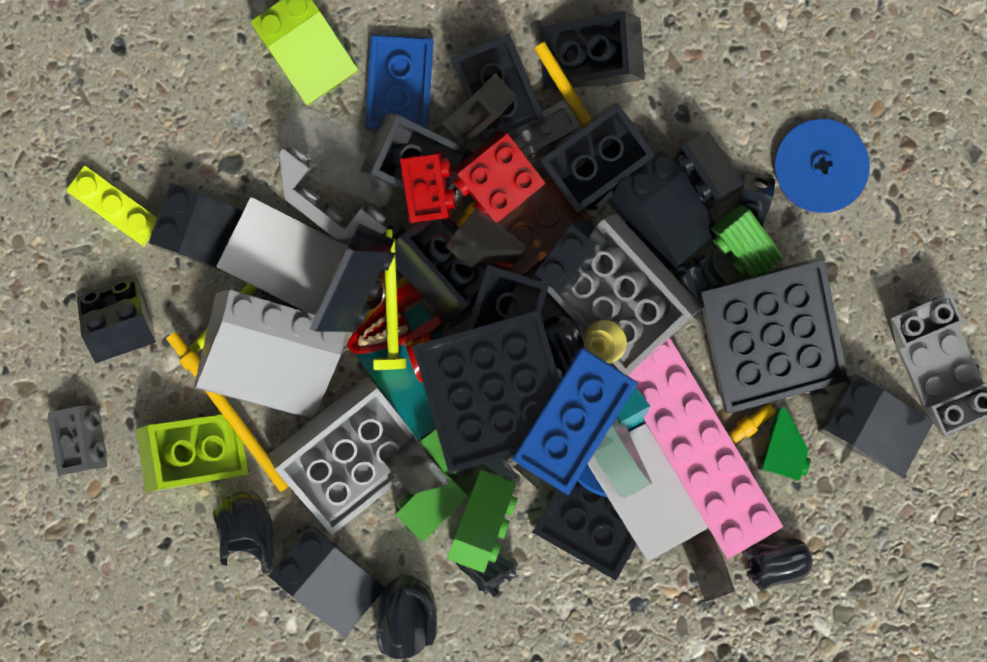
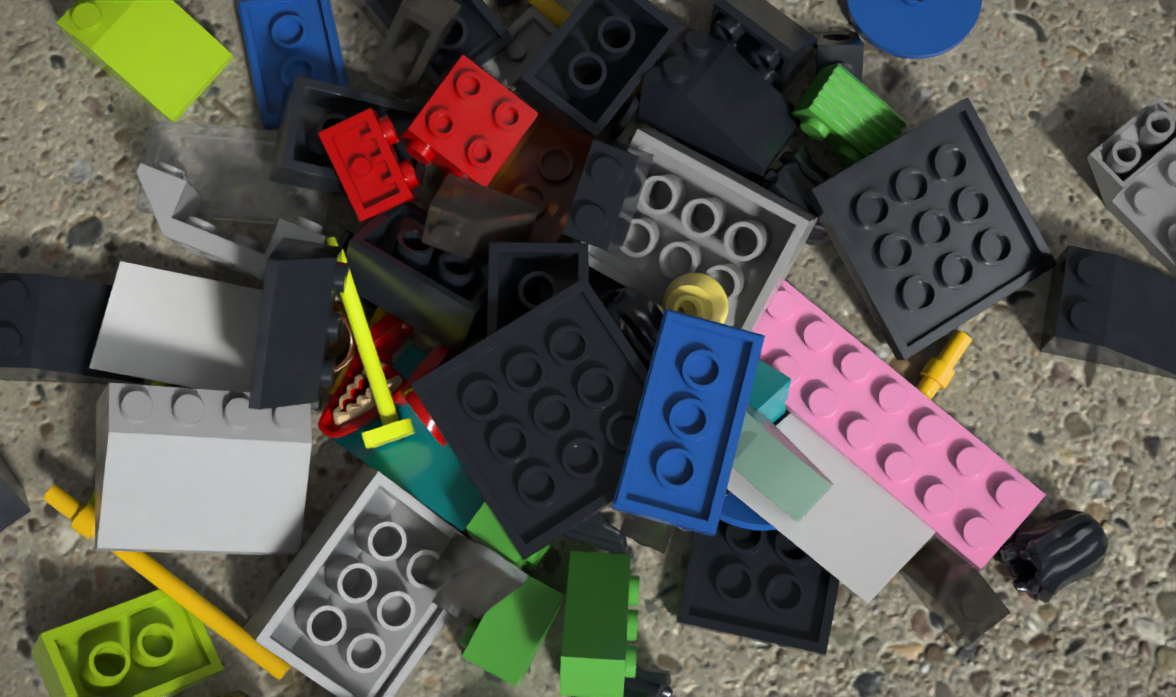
camera: 15 degrees left, 10 degrees down
green slope [758,408,811,481] -> none

